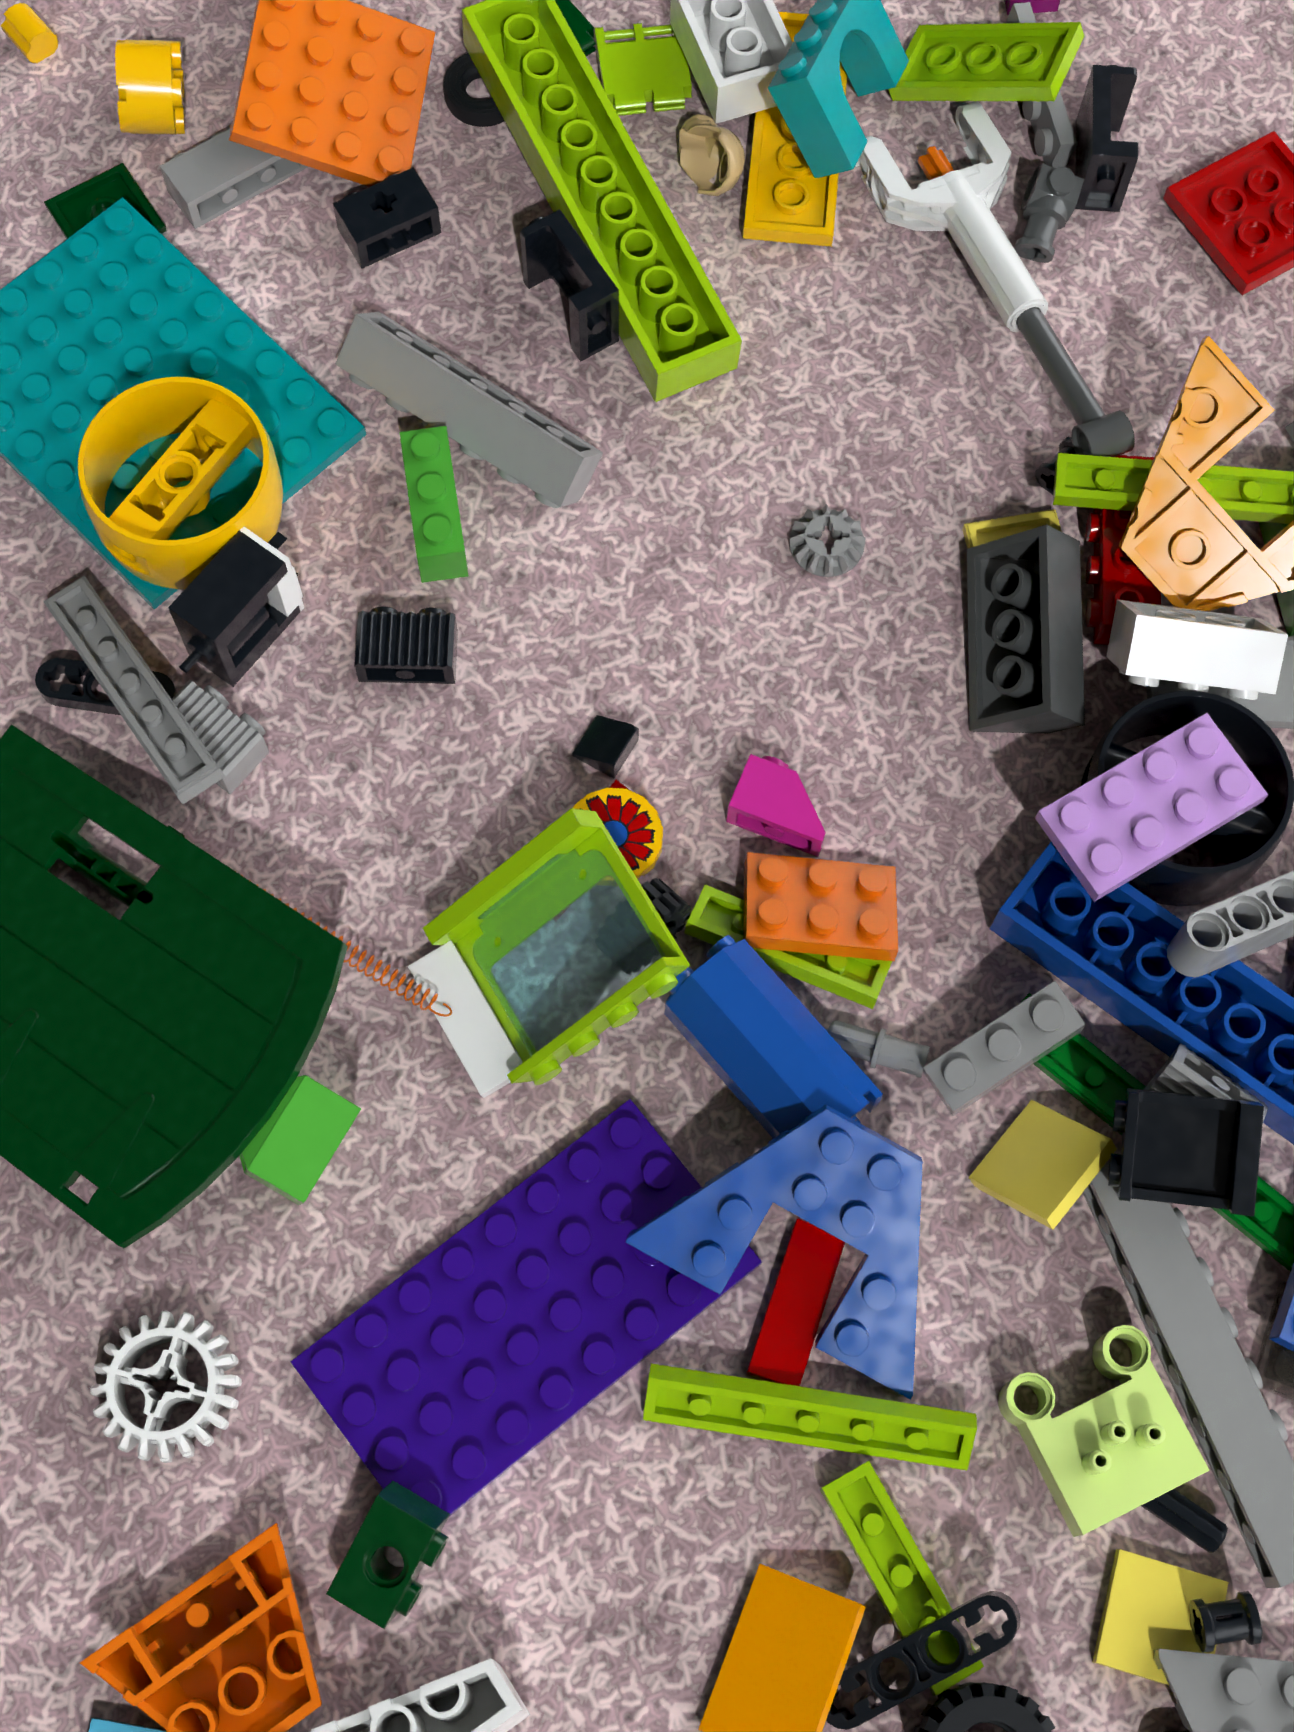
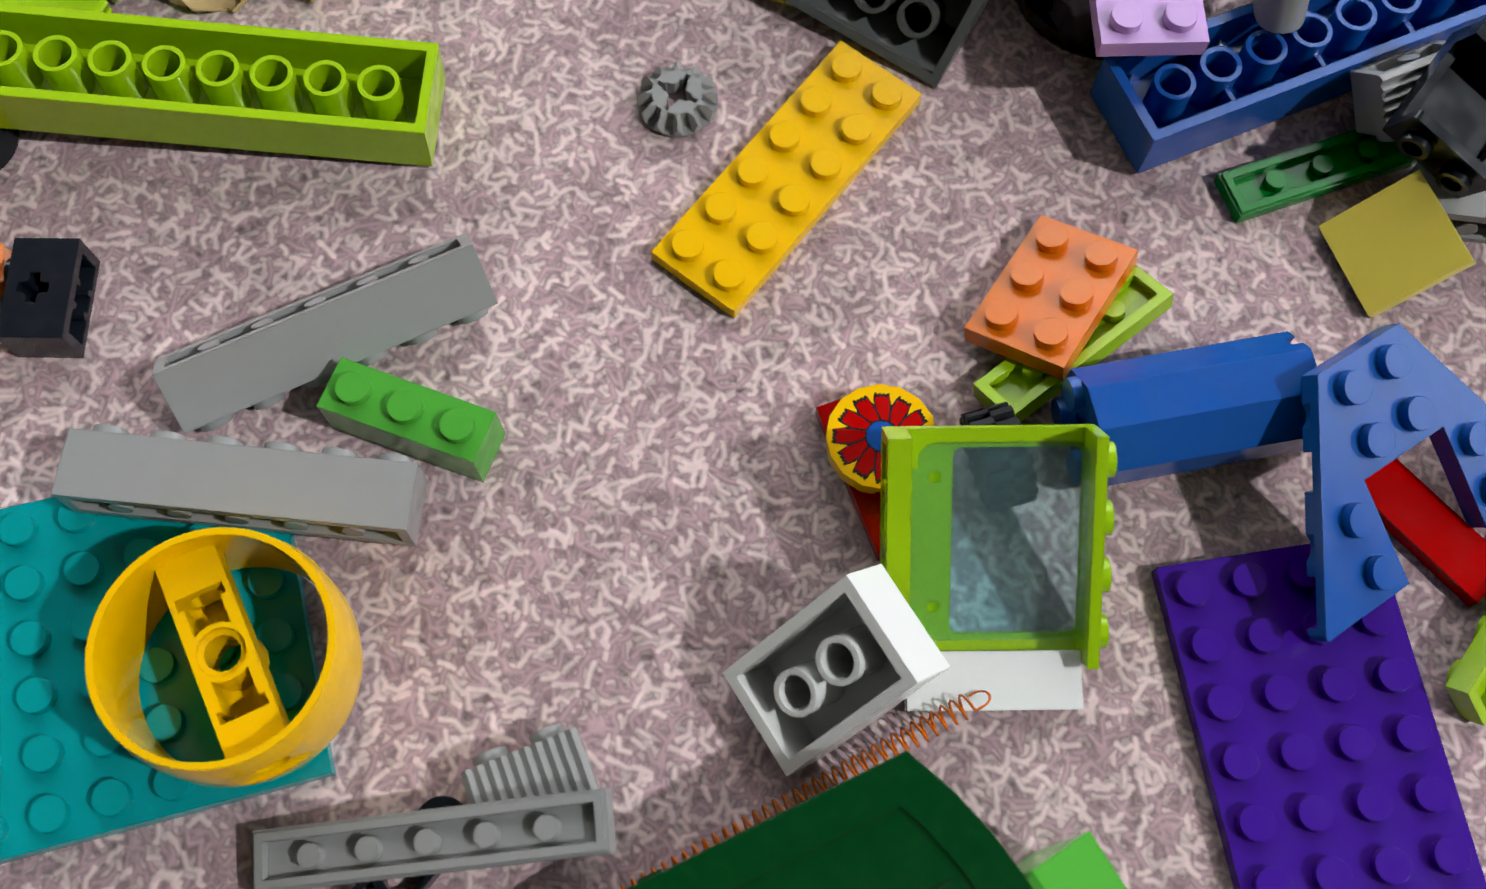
camera: 60 degrees left, 0 degrees up
black piece [168,527,304,687] -> none
black brick [354,606,458,684] -> none
black panel [520,209,619,362] -> none
black slope [572,715,639,779] -> none
dark pink slope [726,754,826,857] -> none
light grey axle [828,1020,930,1078] -> none
light grey brick [923,981,1085,1116] -> none
none -> light grey brick [51,424,428,546]
none -> yellow plate [651,41,922,318]
none -> white brick [722,564,950,776]

